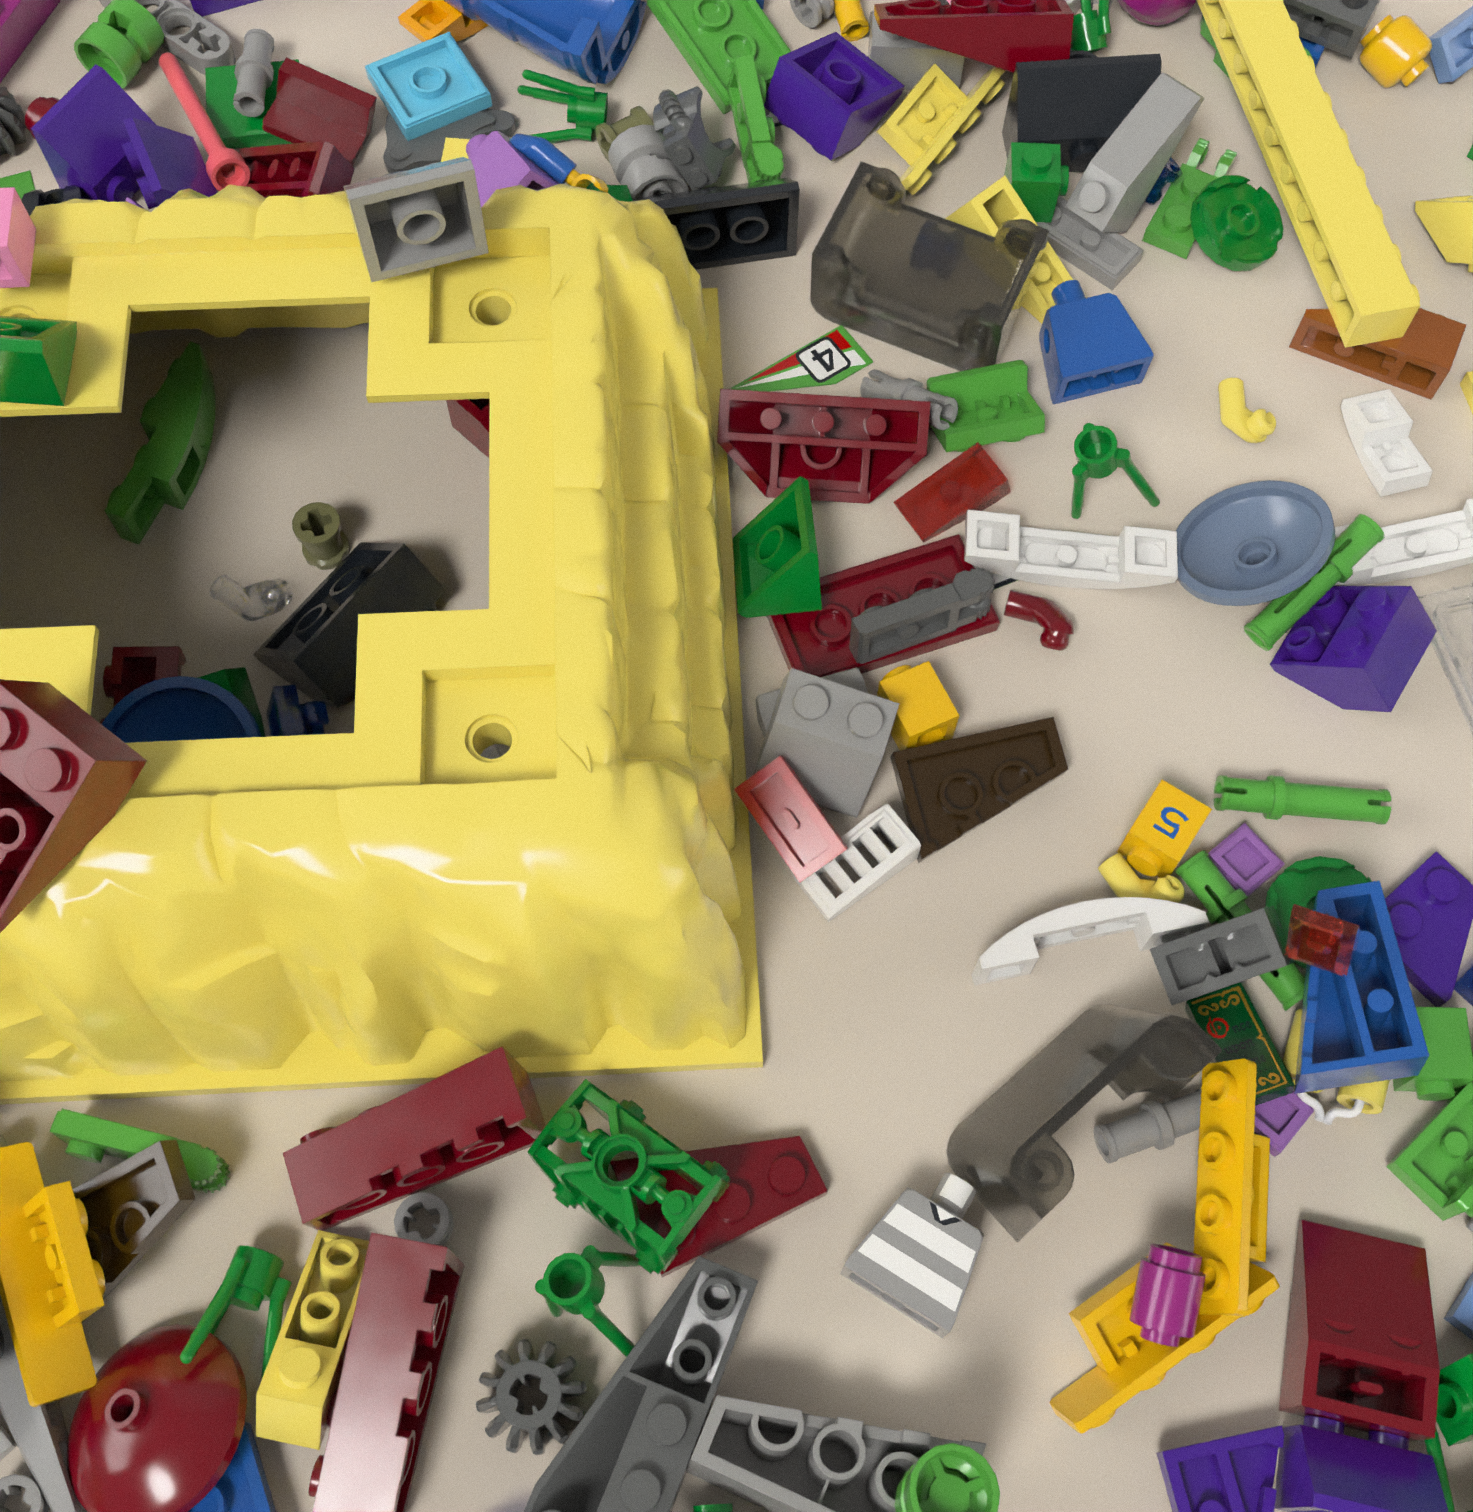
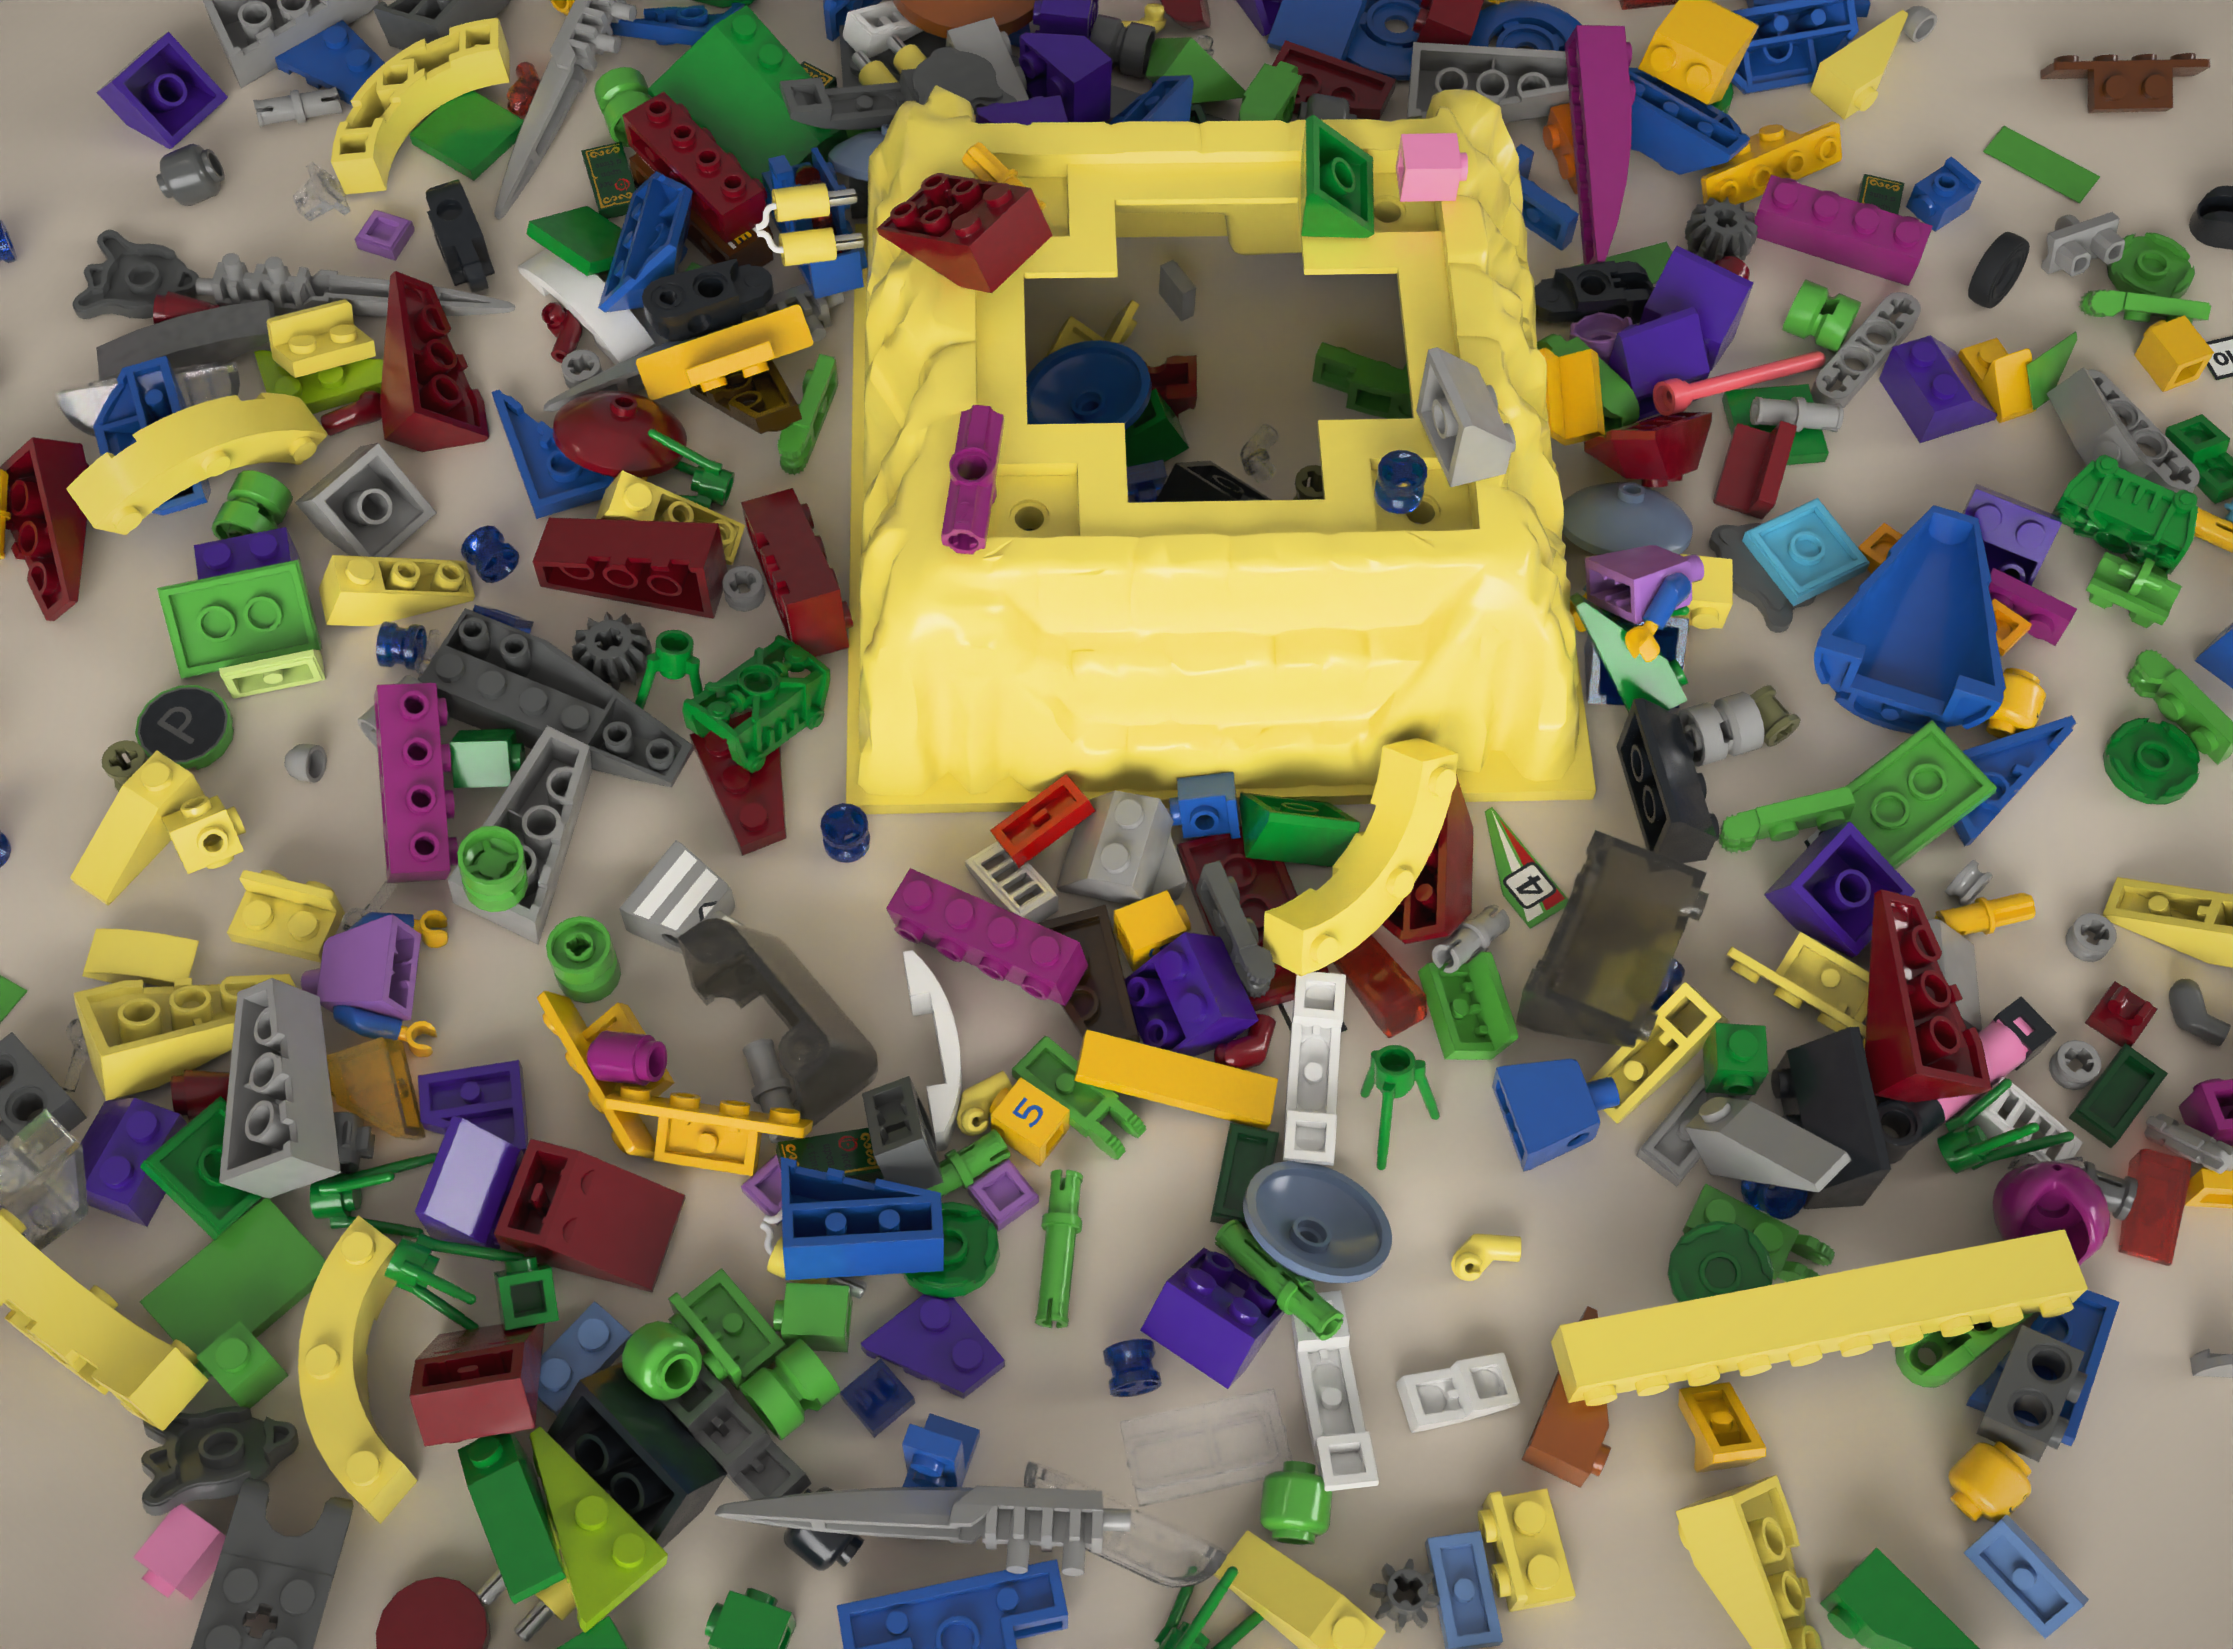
camera: 90 degrees right, 5 degrees down
green plant [517,70,608,143] -> none
dark grey piece [653,86,736,191] -> none
clear red slope [1285,904,1361,976] -> none
none -> bright green wheel [546,916,621,1003]
none -> clear blue wheel [820,803,870,863]
none -> magenta brick [886,868,1088,1006]
none -> magenta piece [941,405,1004,554]
none -> bright green hinge [1012,1036,1146,1160]
none -> yellow tile [1074,1030,1278,1130]
none -> clear blue wheel [1103,1339,1162,1397]
none -> dark purple slope [1125,932,1259,1057]
none -> blue brick [1169,772,1240,839]
none -> dark green tile [1210,1123,1280,1229]
none -> light yellow brick [1263,737,1458,976]
none -> clear blue wheel [1374,450,1428,514]
none -> yellow slope [1678,1382,1766,1473]

